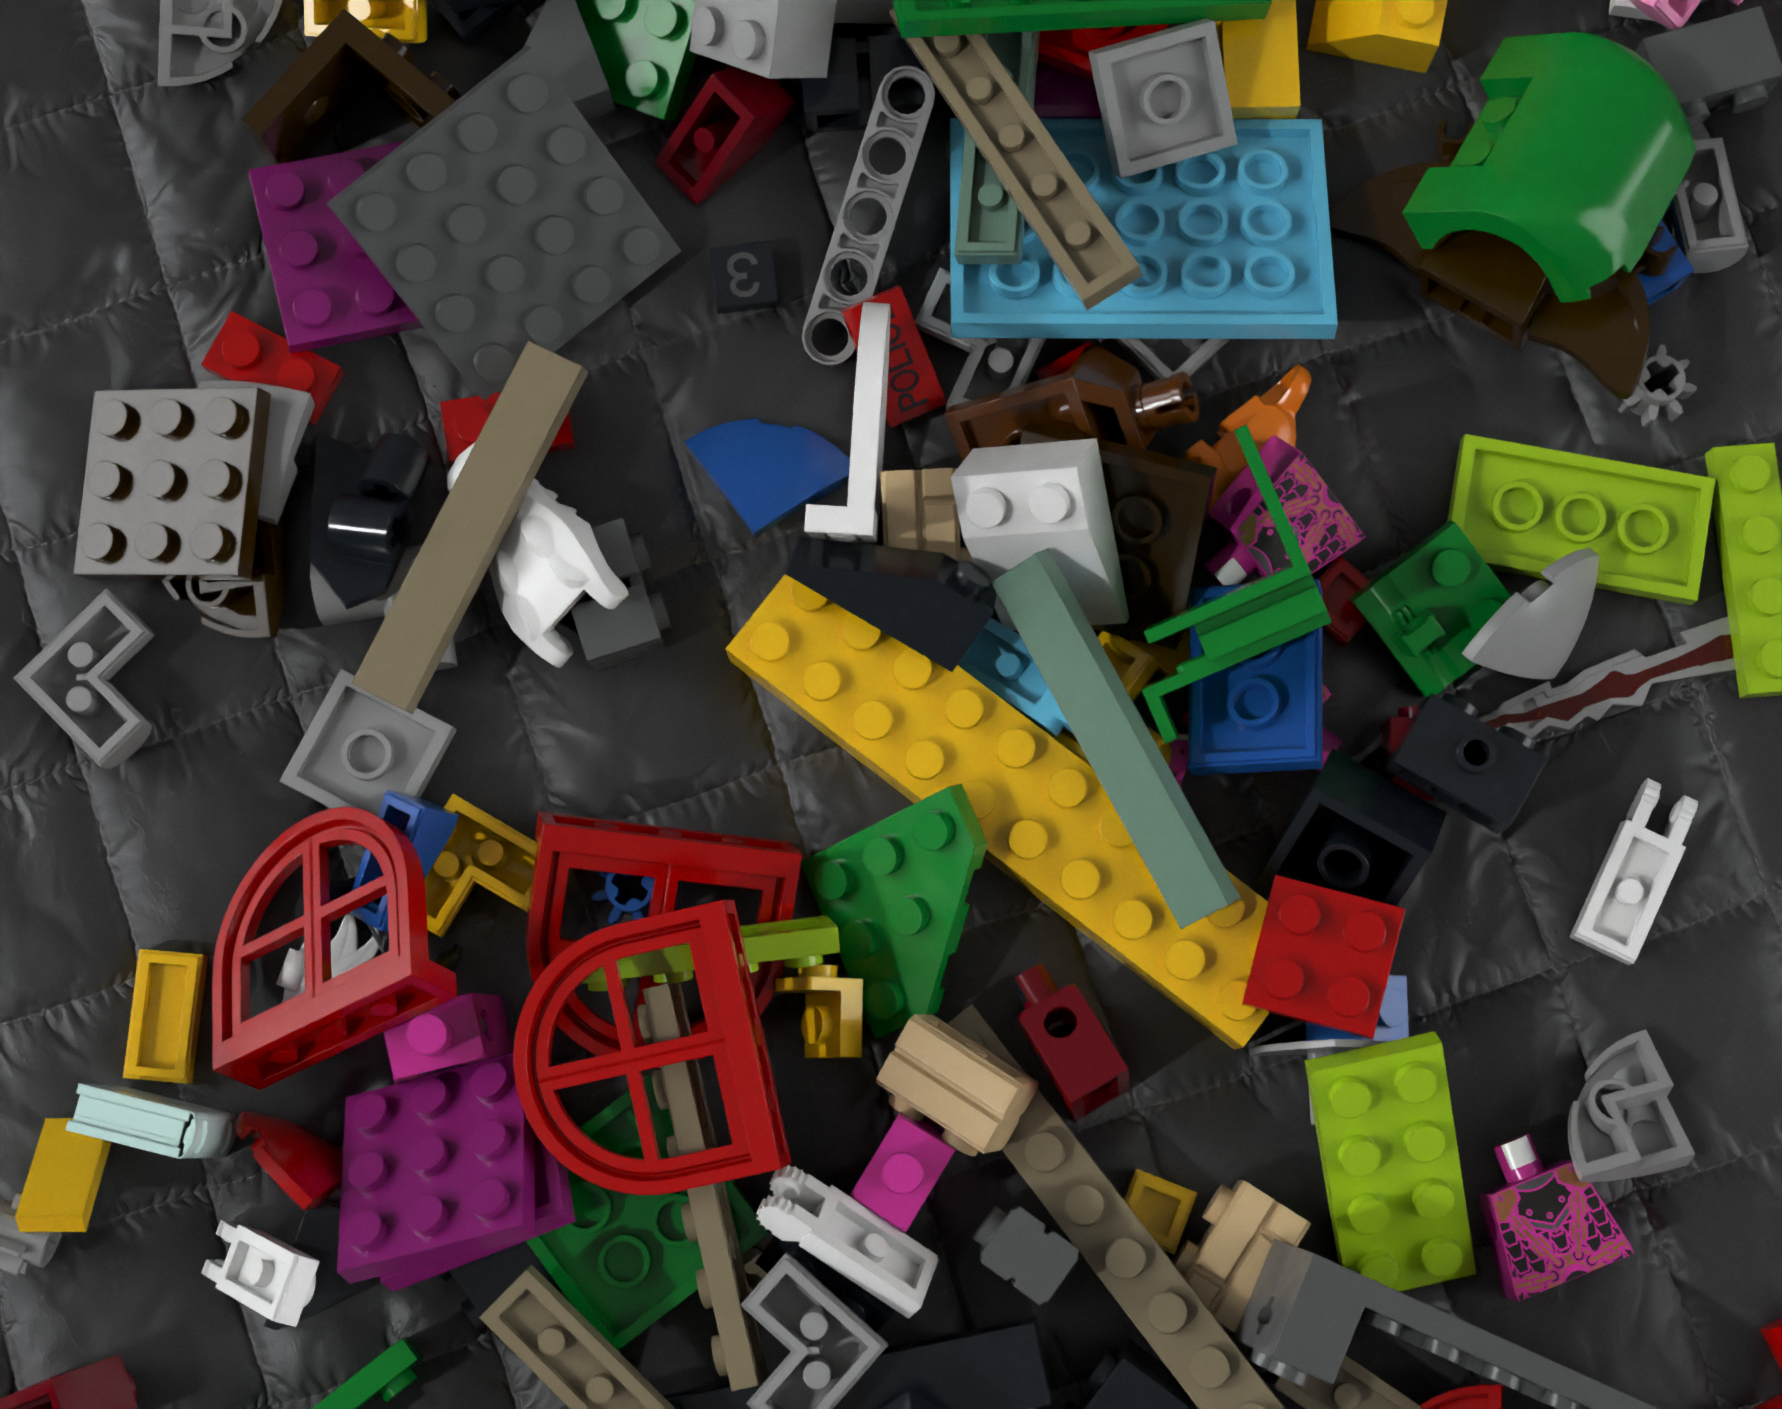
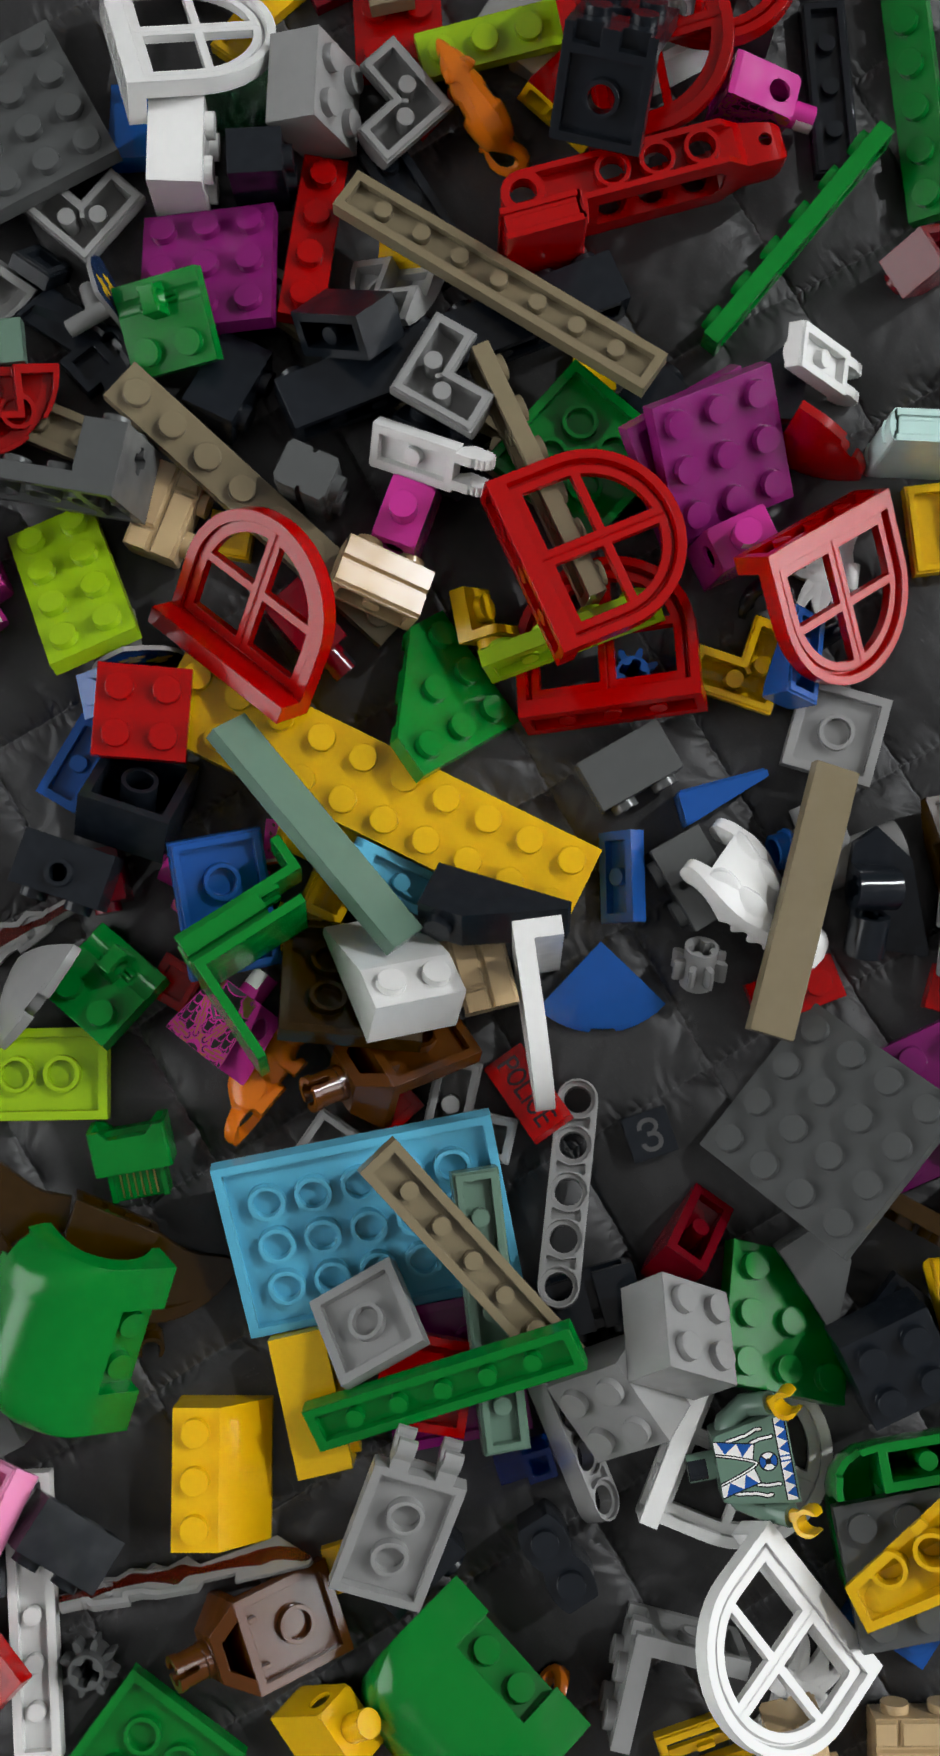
camera: 170 degrees right, 5 degrees up
none -> blue plate [35,713,100,814]
none -> green piece [86,1109,177,1204]
none -> red window [148,506,336,724]
none -> dark grey piece [574,718,684,817]
none -> blue plate [598,829,646,924]
none -> light grey gear [670,936,728,994]
none -> blue slope [673,768,769,829]
none -> blue plate [765,828,793,870]

